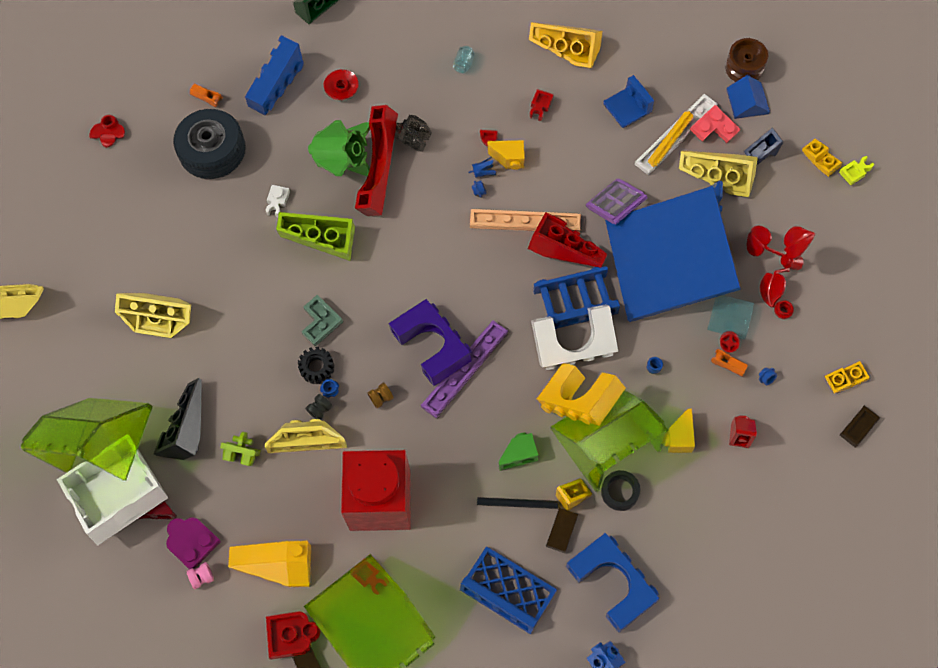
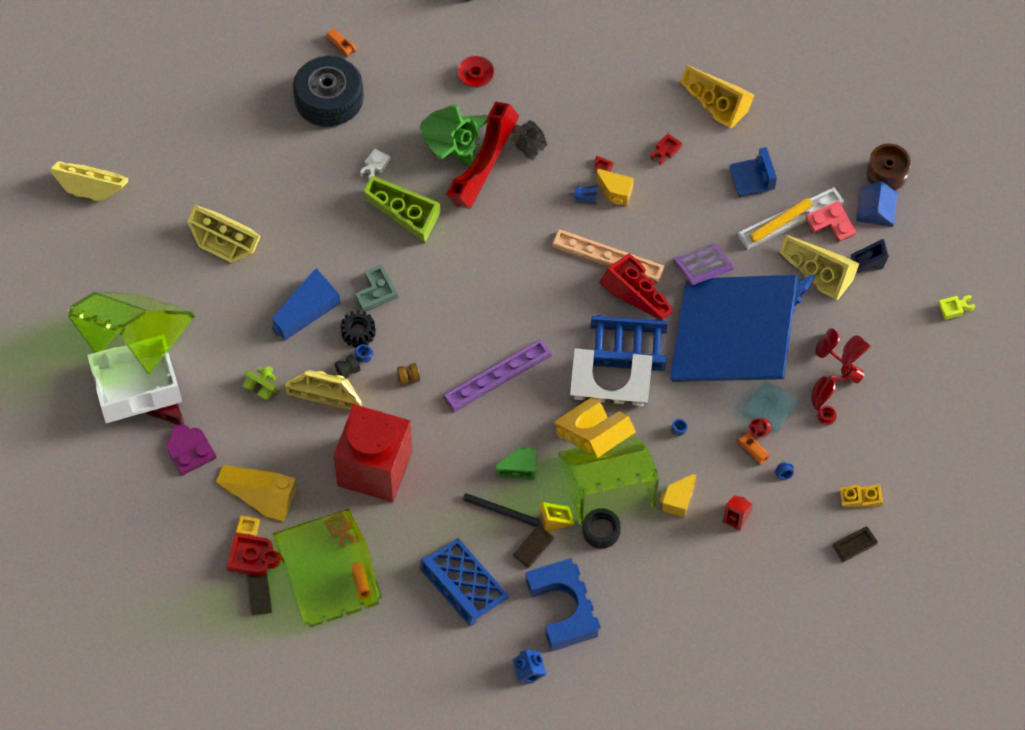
camera: 15 degrees right, 5 degrees down
red plate [89,115,125,148] -> none
black wedge [154,378,202,460] -> none
bright pink wheel [187,562,214,590] -> none
blue wedge [245,35,304,115] -> none
dark purple arch [388,299,472,386] -> none
clear light blue brick [453,46,475,73] -> none
blue plate [472,180,486,198] -> none
yellow slope [802,139,842,177] -> none
none -> yellow tile [235,515,260,536]
none -> blue slope [272,268,340,340]
none -> orange bar [352,562,371,599]

